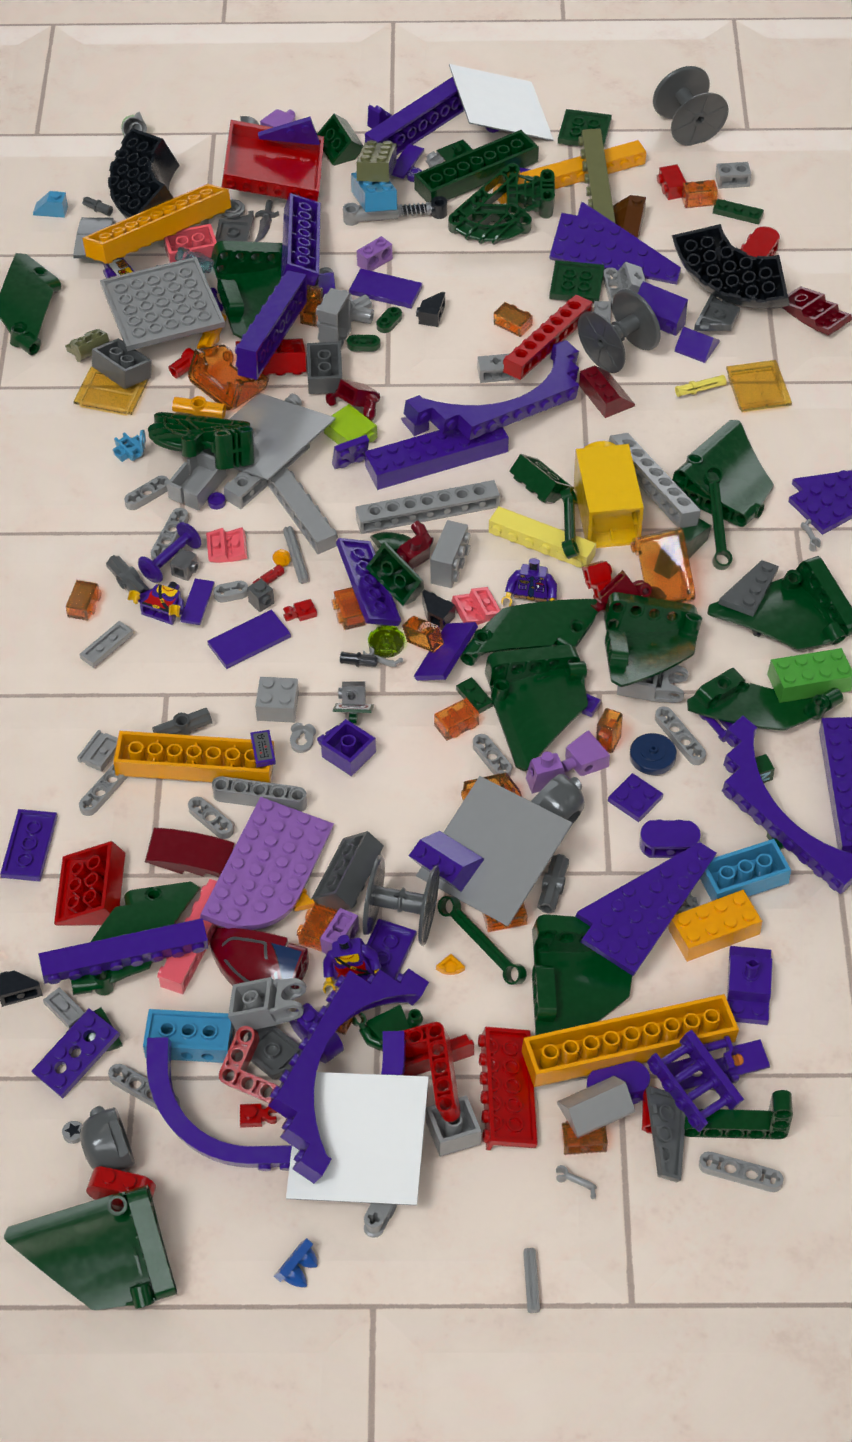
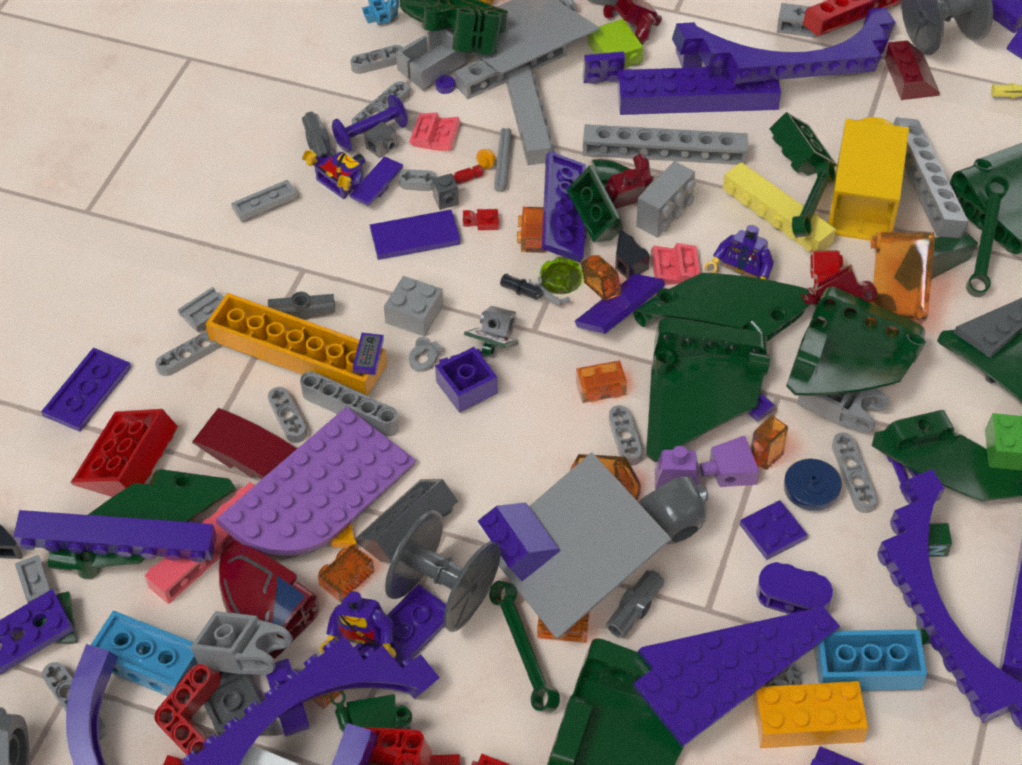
camera: 20 degrees right, 0 degrees up
clear orange brick [66,580,101,621] -> none
medium lavender brick [320,908,360,954] -> none
light orange tile [436,954,465,975] -> none
dark green plate [456,677,493,715] -> none

